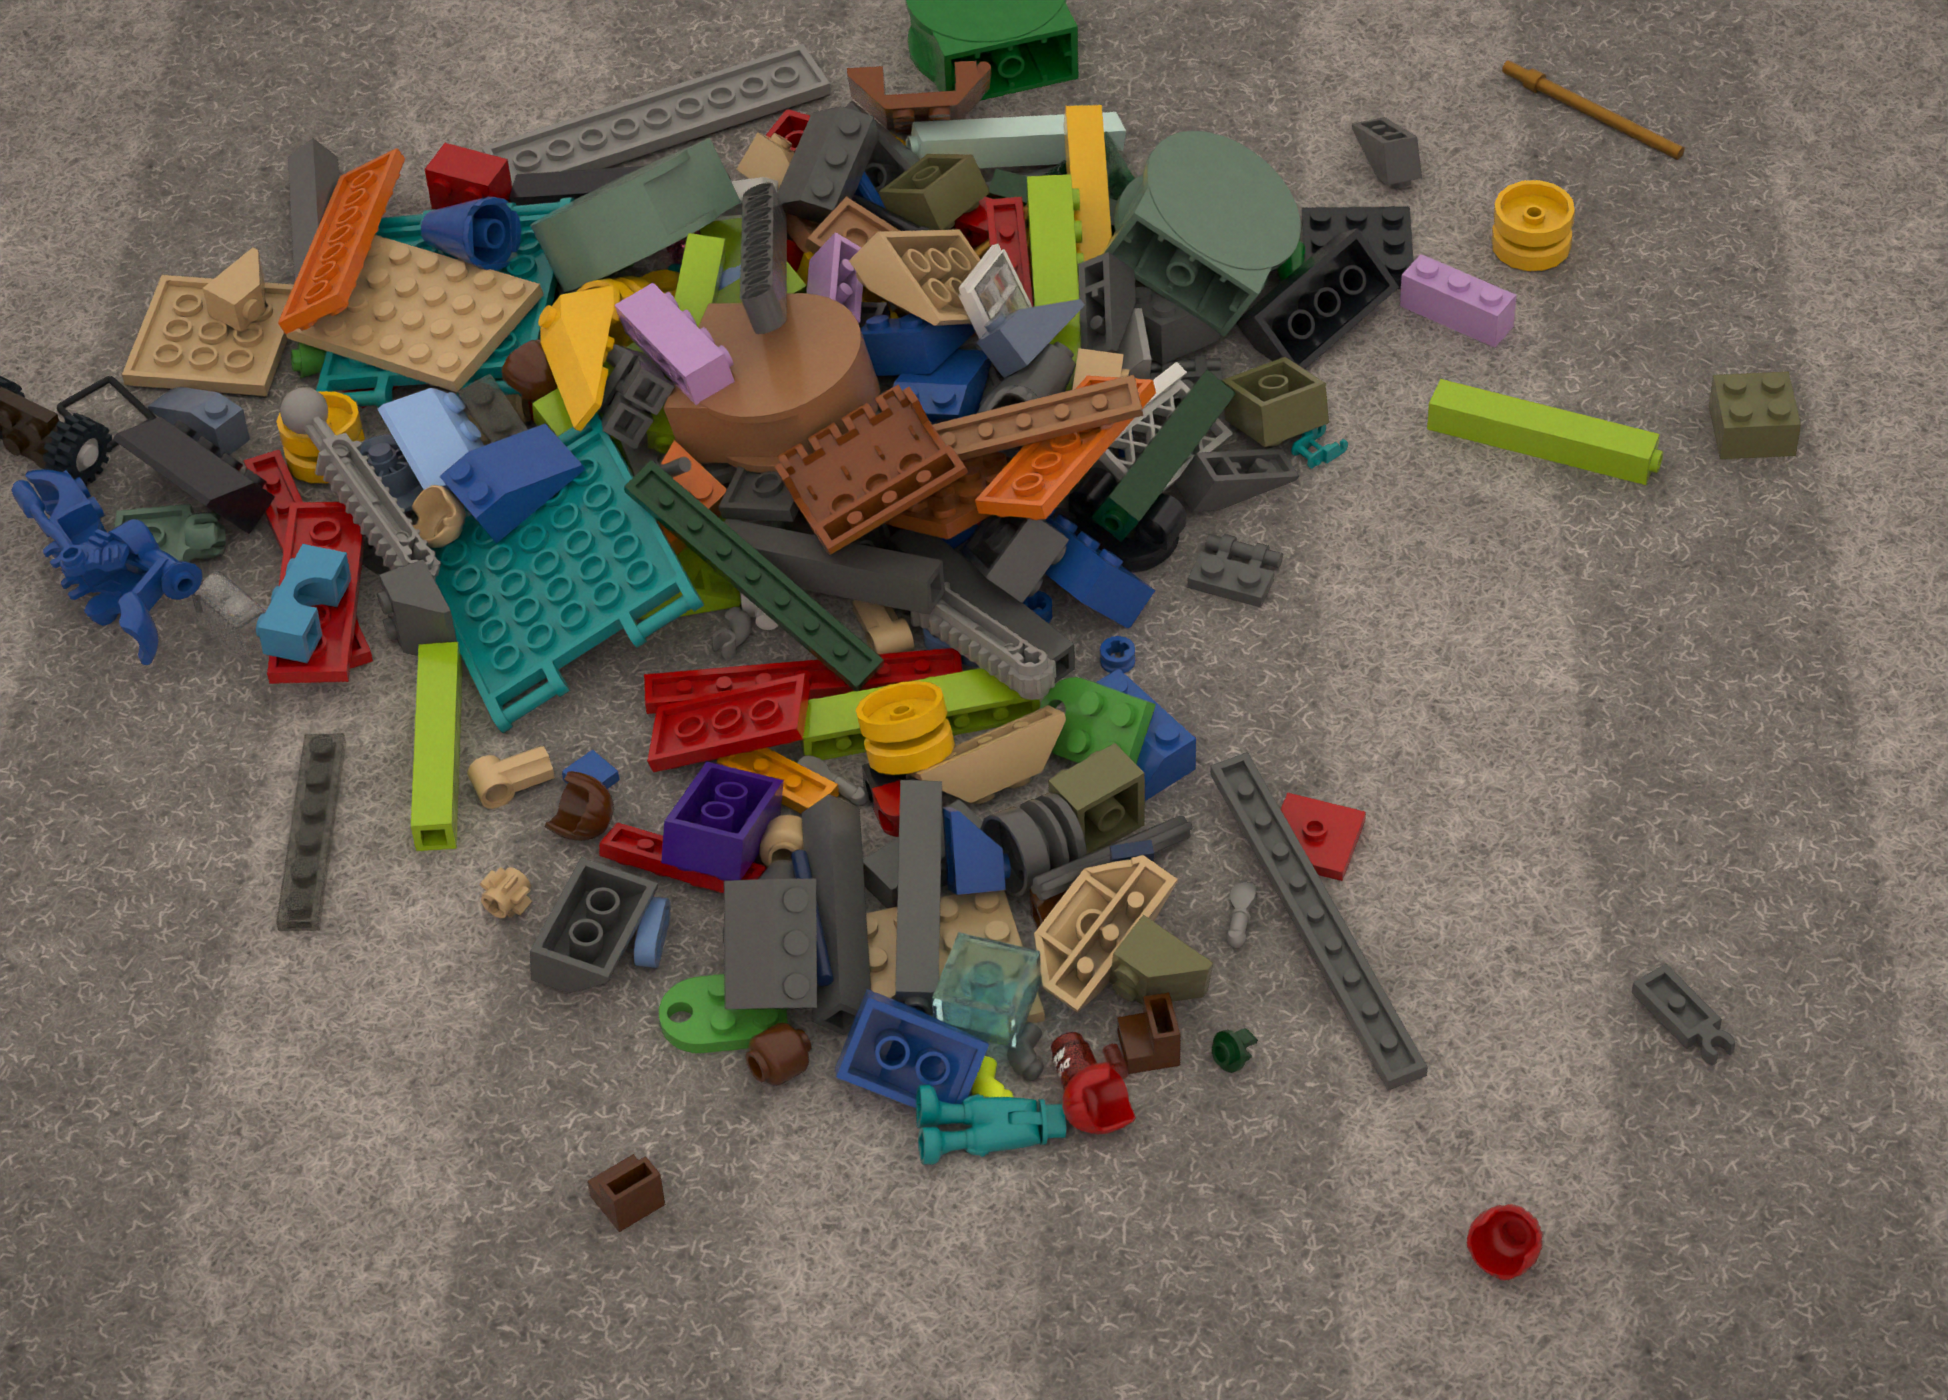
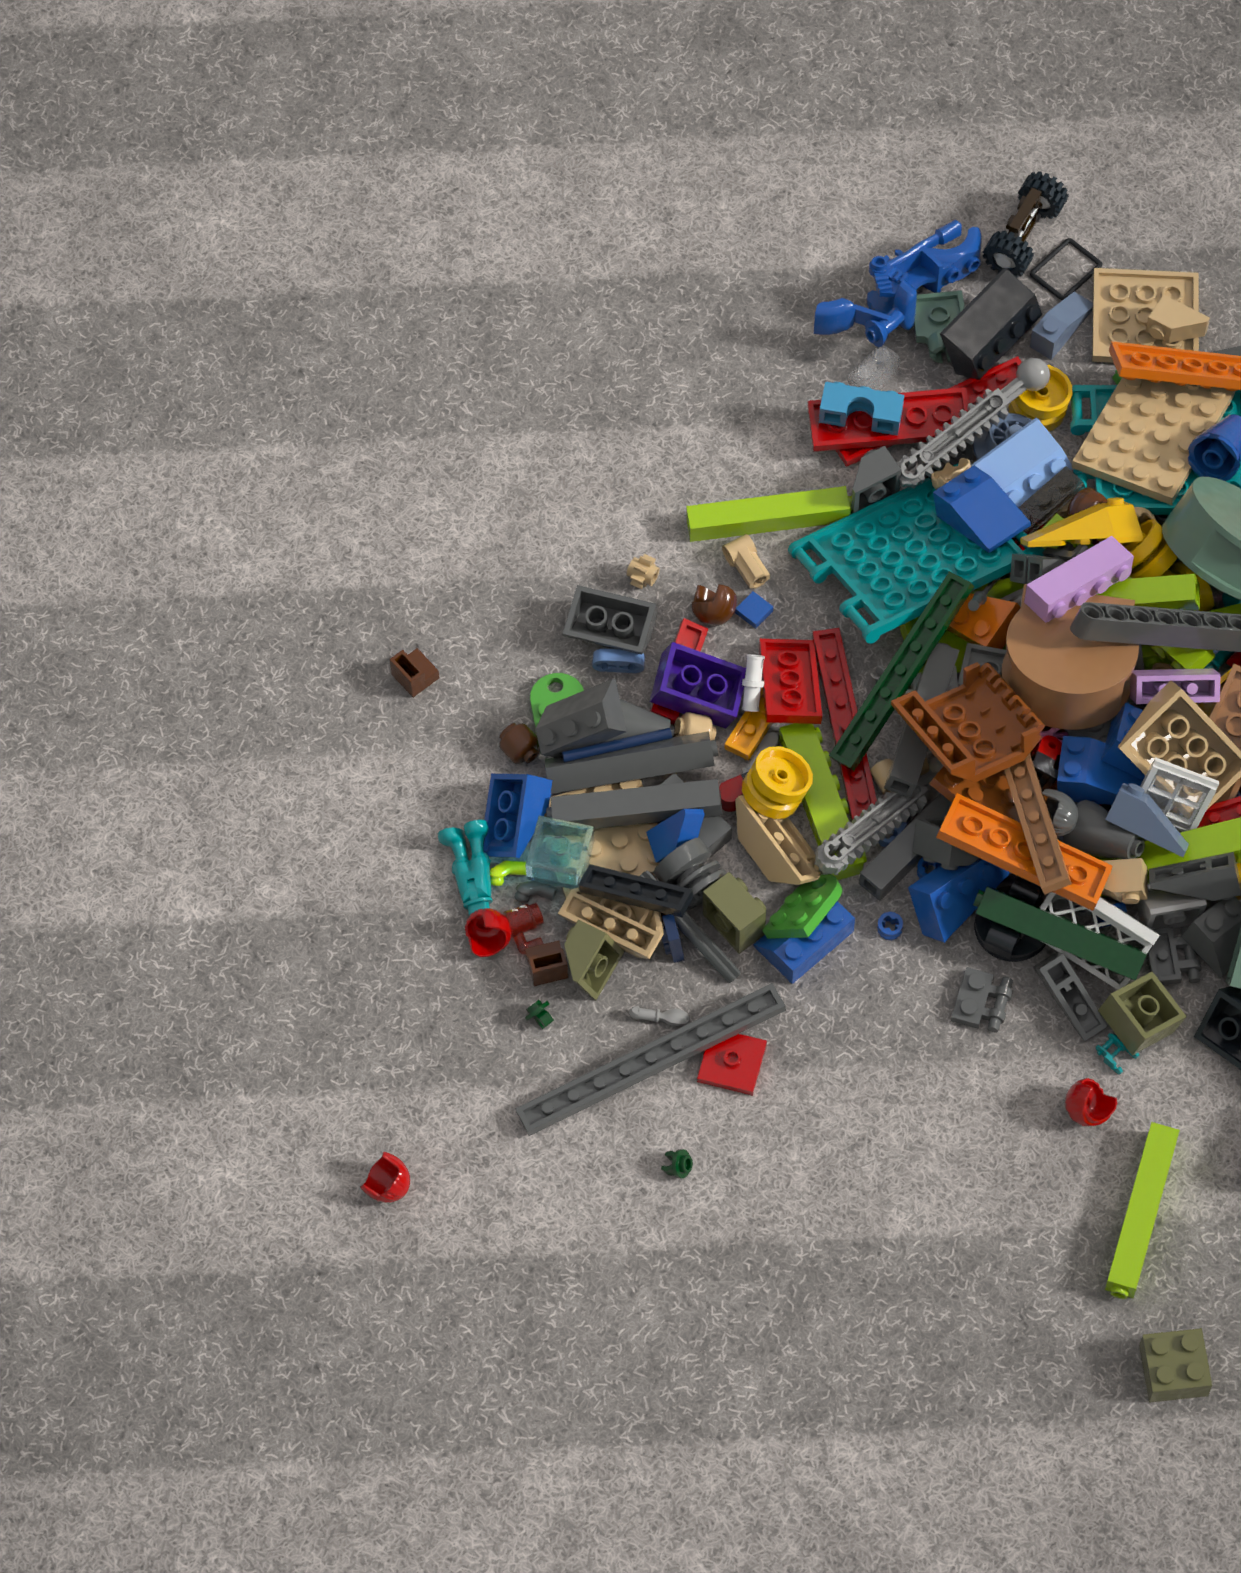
camera: 85 degrees right, 15 degrees up
clear smoke plate [276,733,346,931] -> none
dark grey plate [1632,963,1736,1066] -> none
none -> black plate [578,864,694,918]
none -> dark green plate [661,1149,693,1179]
none -> white pin [741,654,765,712]
none -> red hair [1065,1078,1117,1127]

